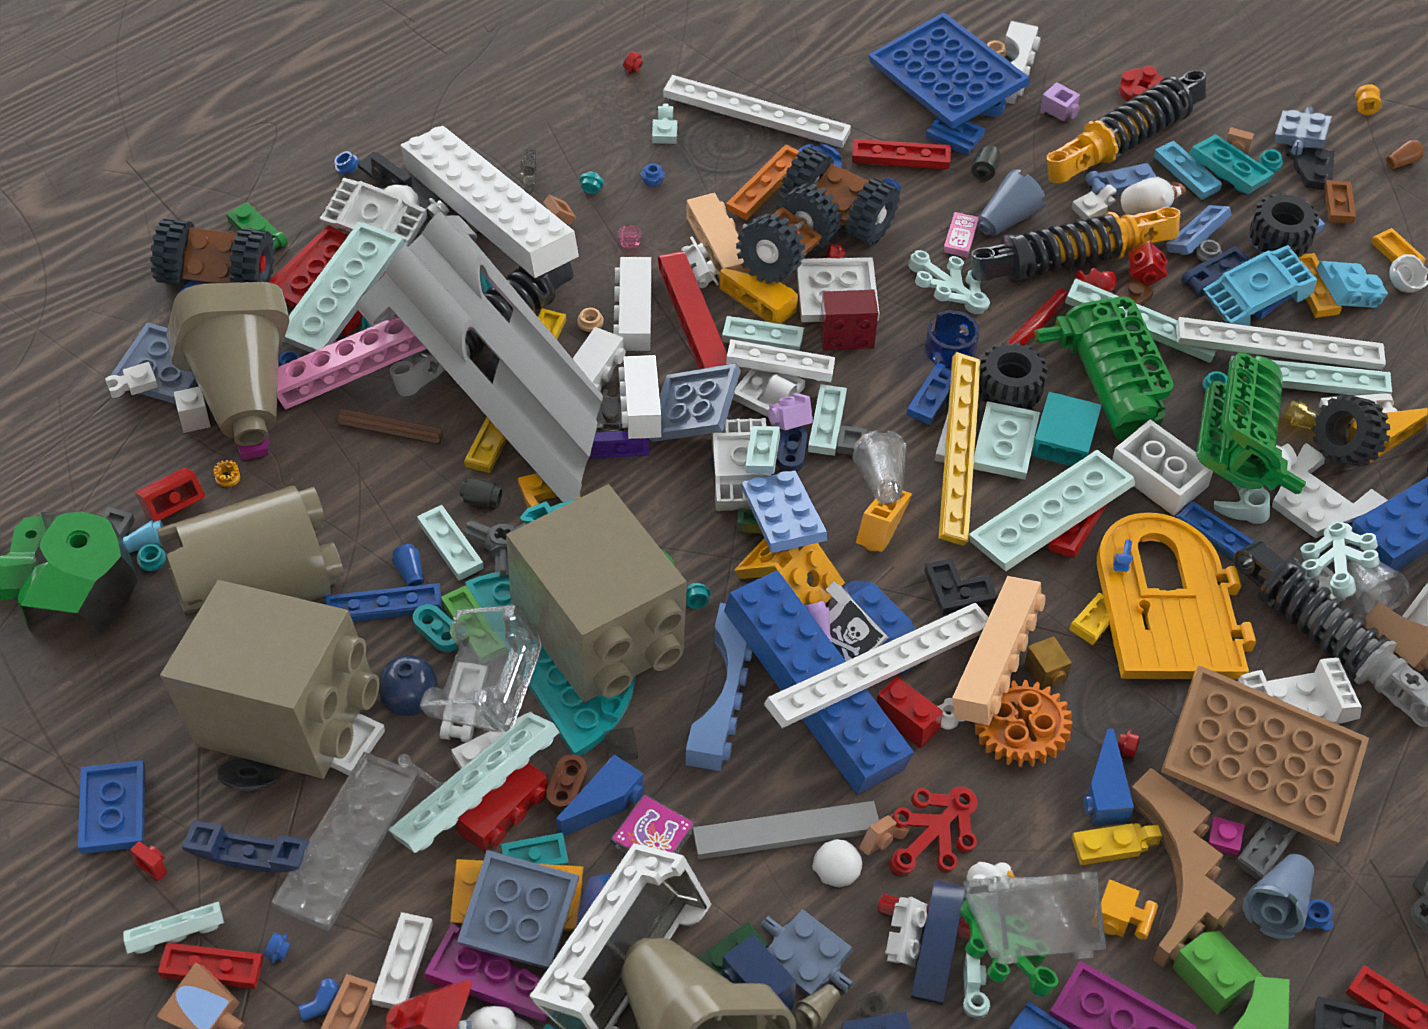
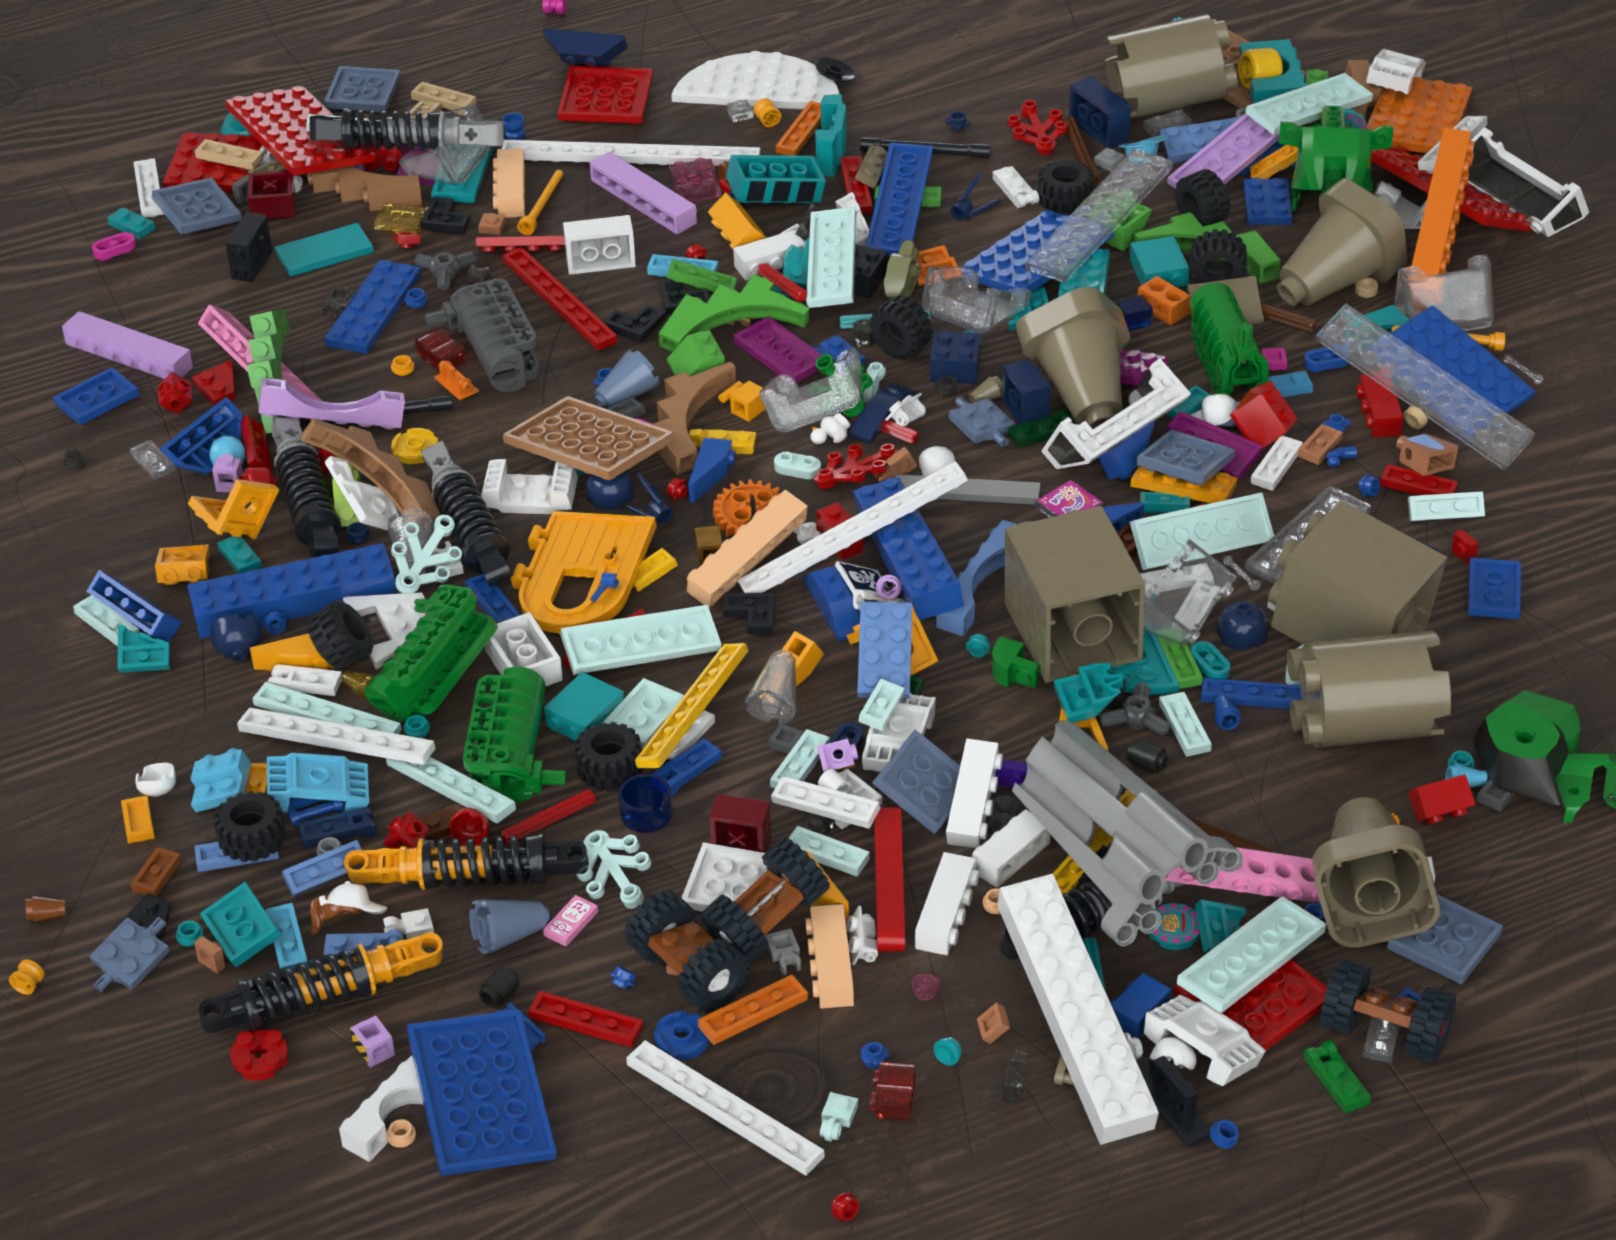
camera: 160 degrees left, 10 degrees down
white plate [105,362,158,398] -> none
none -> dark blue plant [626,472,673,524]
none -> light aqua plate [774,452,821,479]
none -> clear red brick [870,1061,916,1121]

